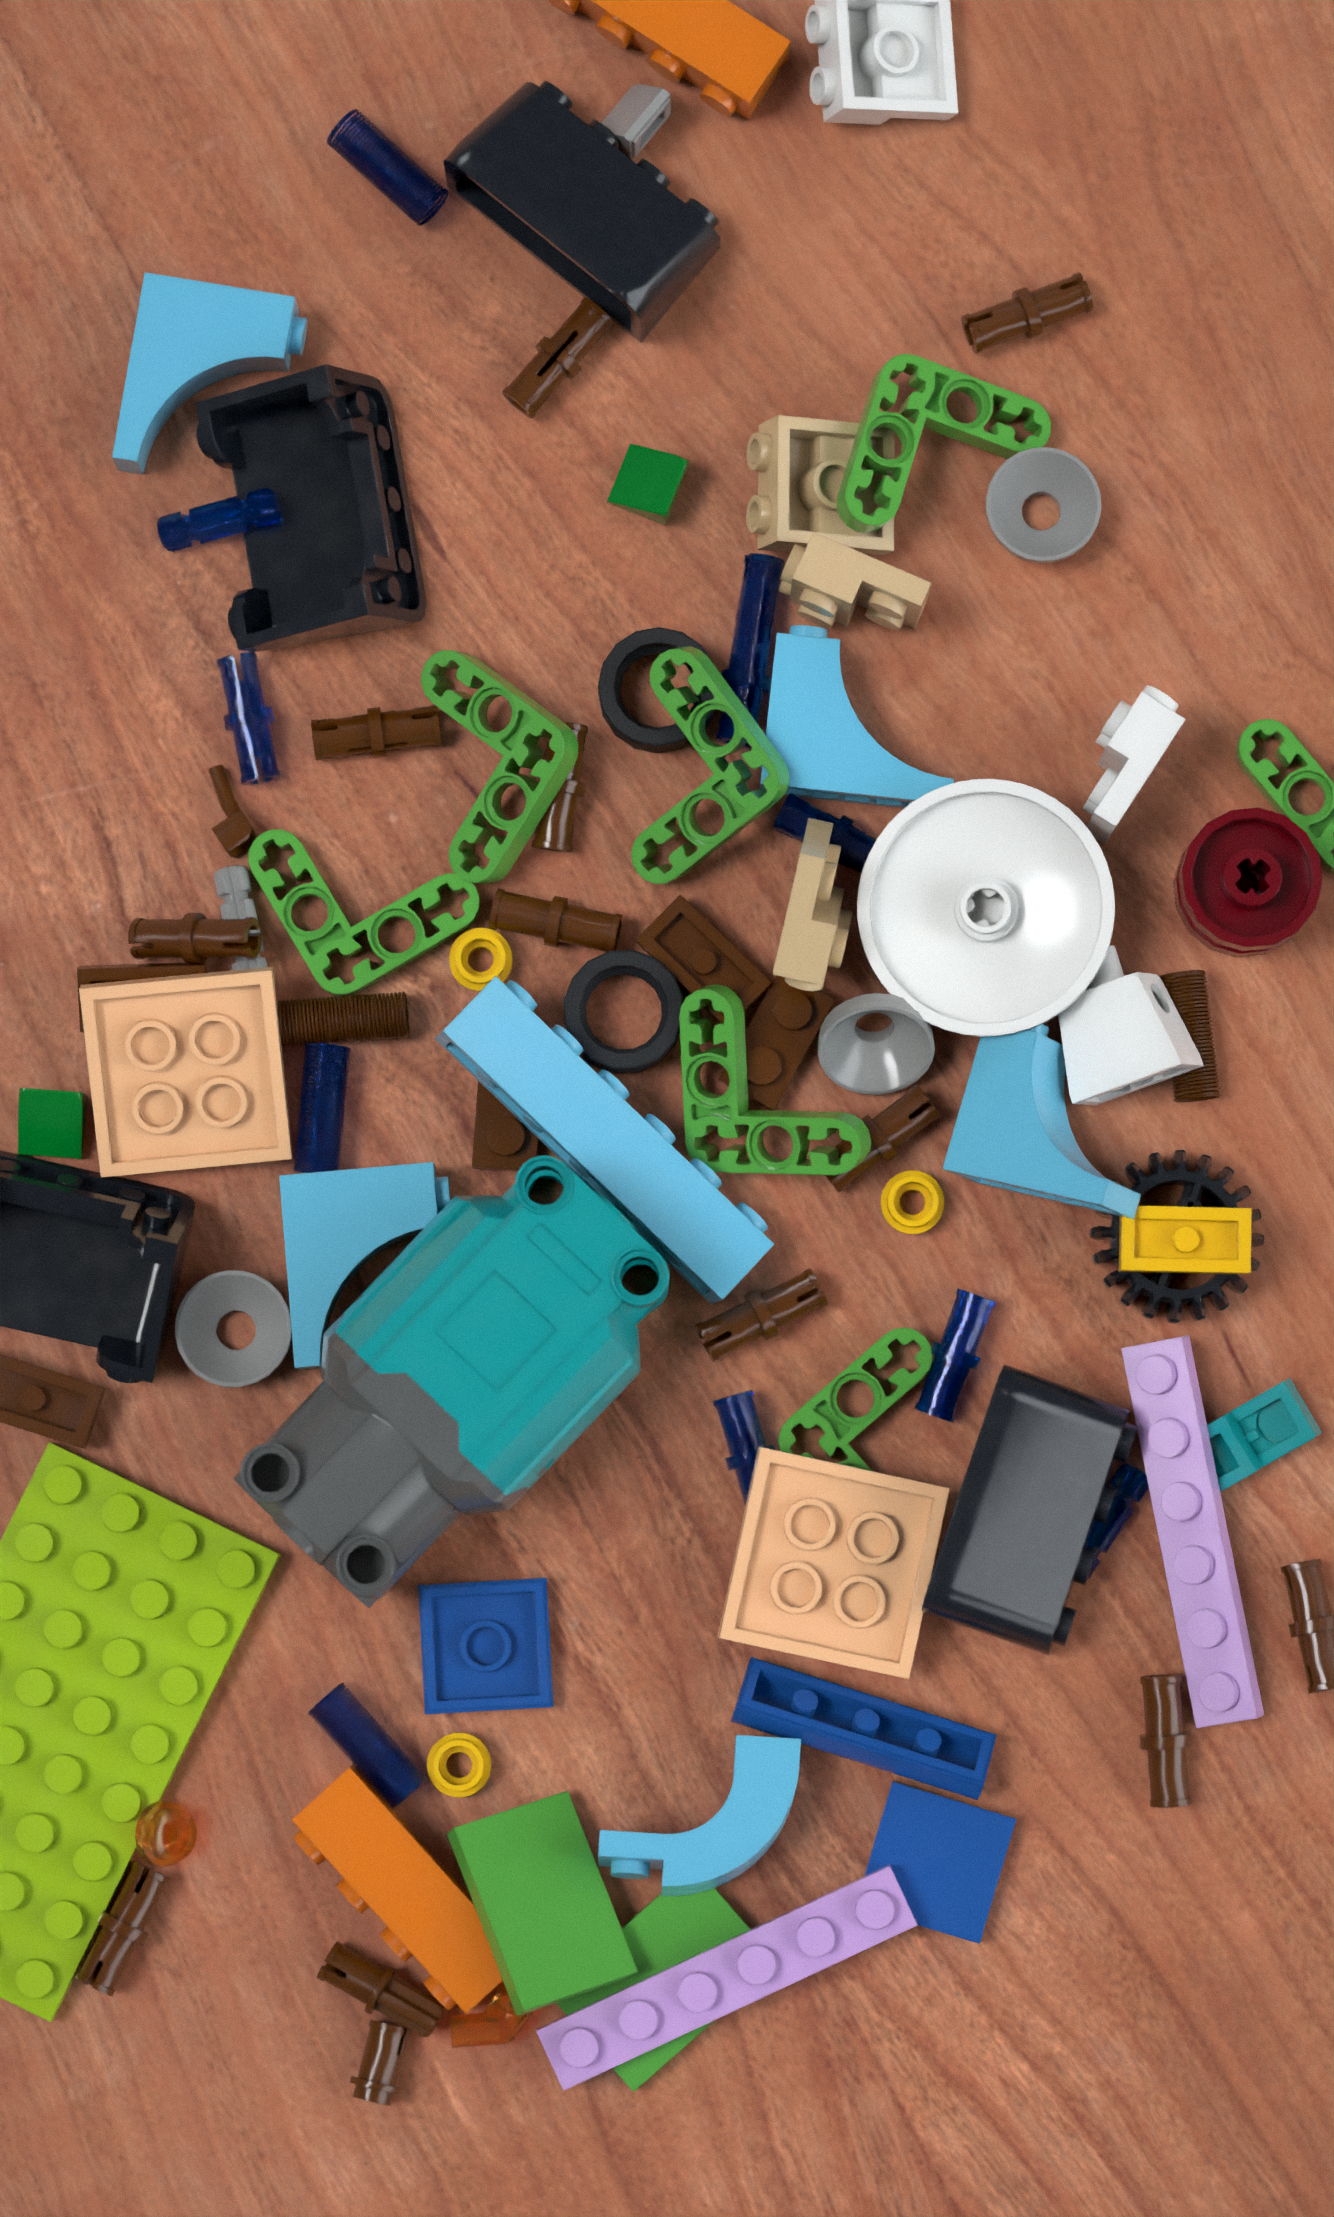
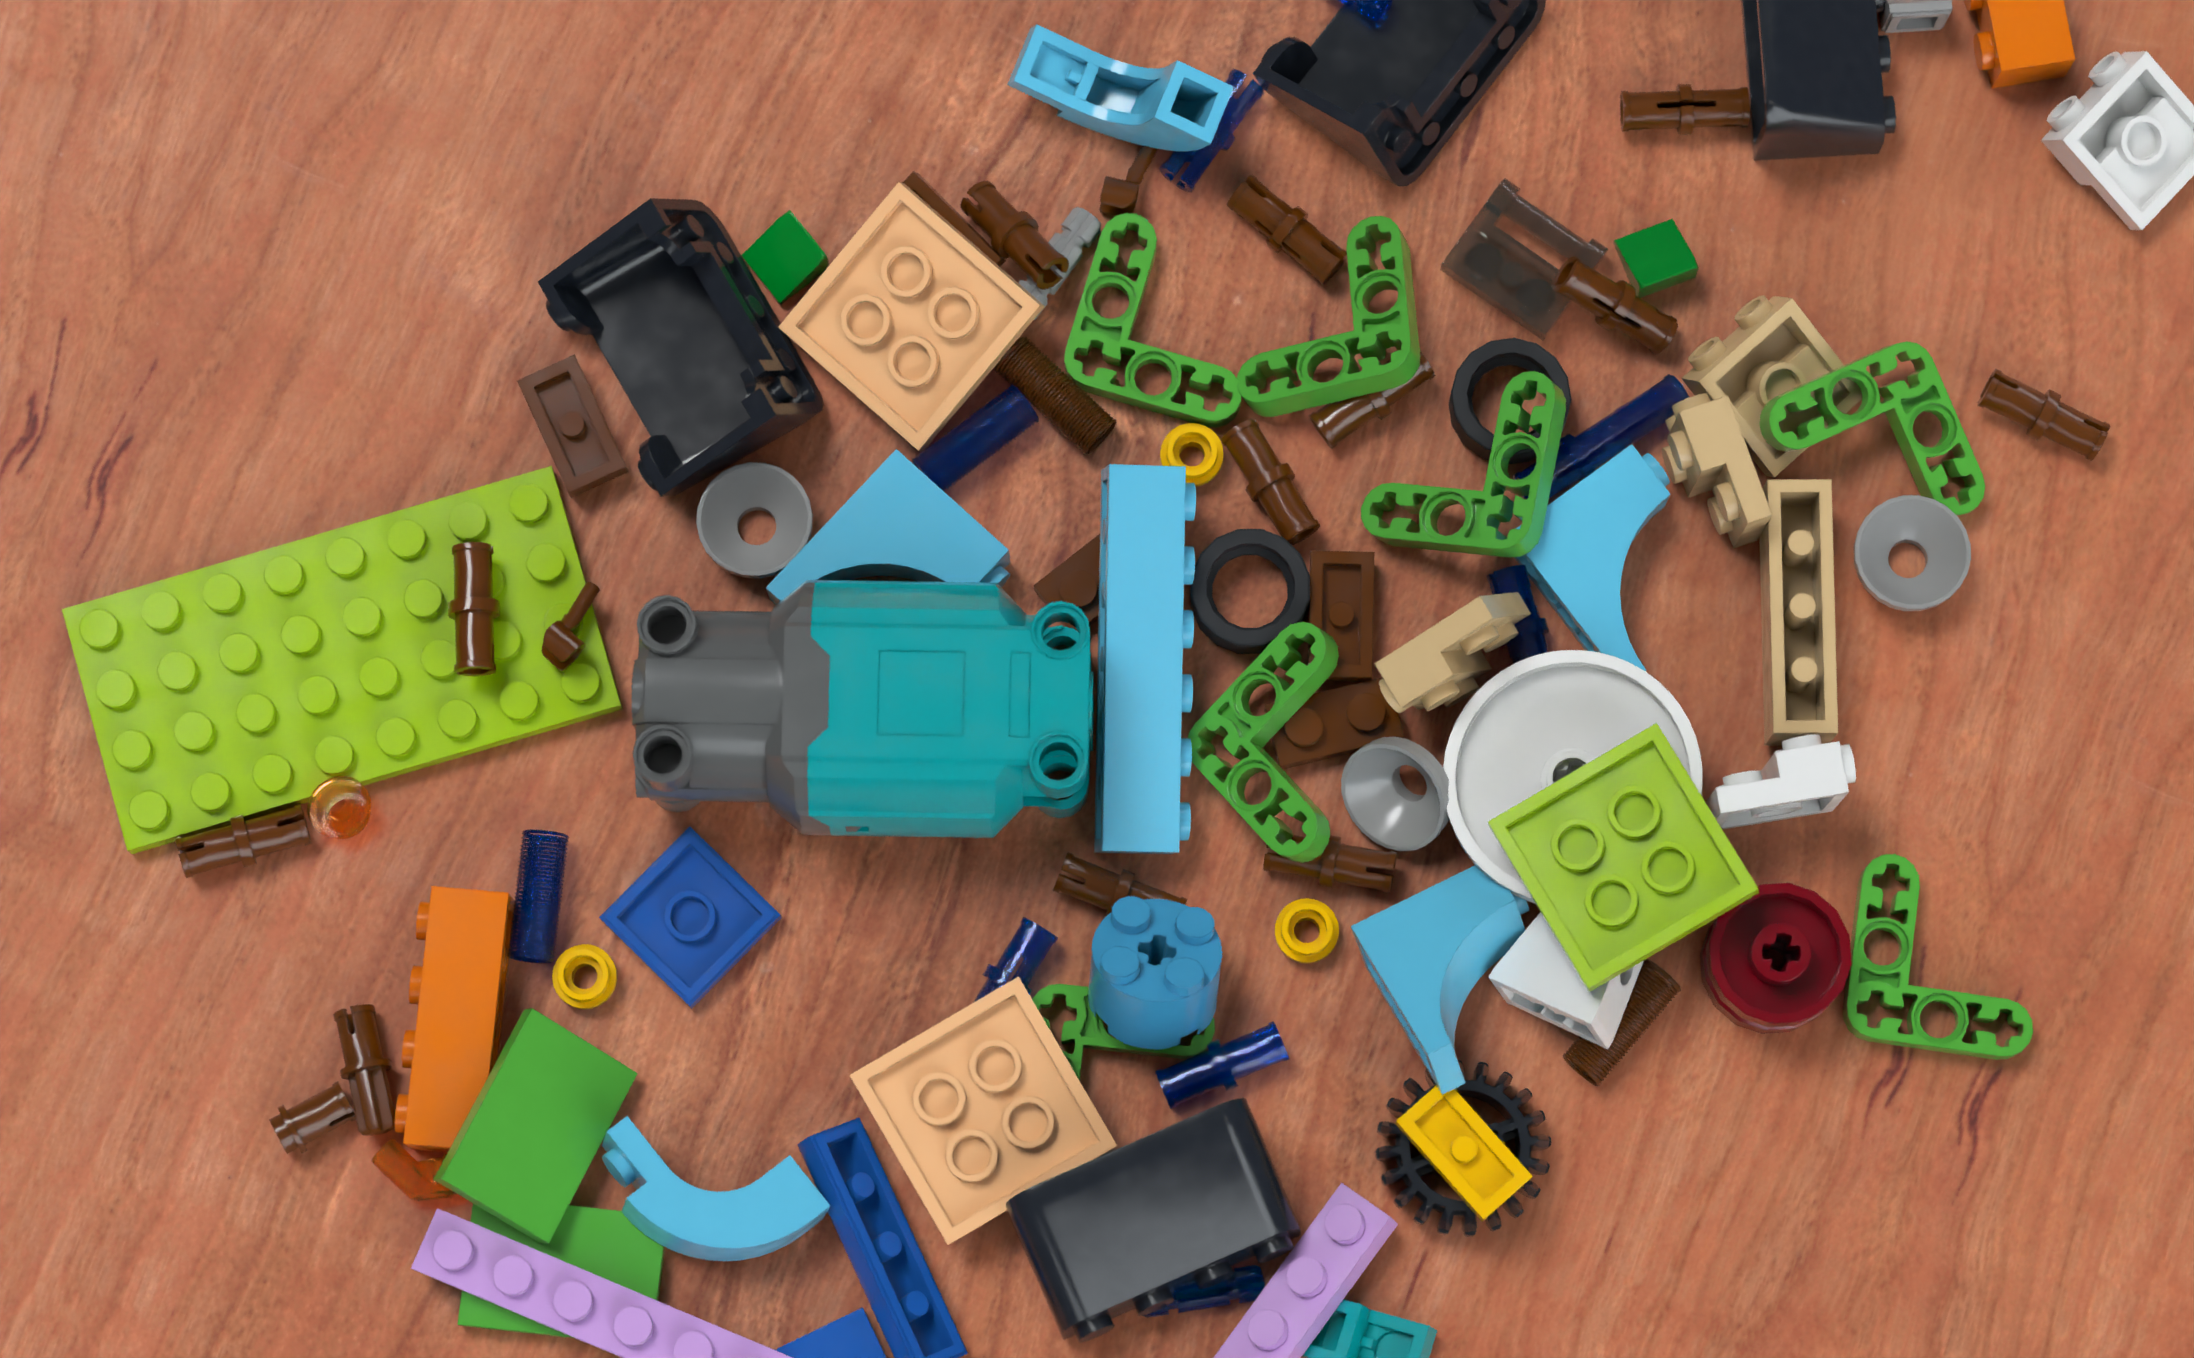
camera: 50 degrees right, 5 degrees down
none -> reddish brown pin [448,542,500,677]
none -> reddish brown hand [541,582,600,671]
none -> medium azure arch [1007,24,1234,151]
none -> dark azure brick [1088,896,1222,1049]
none -> clear smoke plate [1440,178,1609,341]
none -> lime plate [1488,723,1759,992]
none -> reddish brown pin [1553,256,1678,354]
none -> tan brick [1759,479,1838,746]

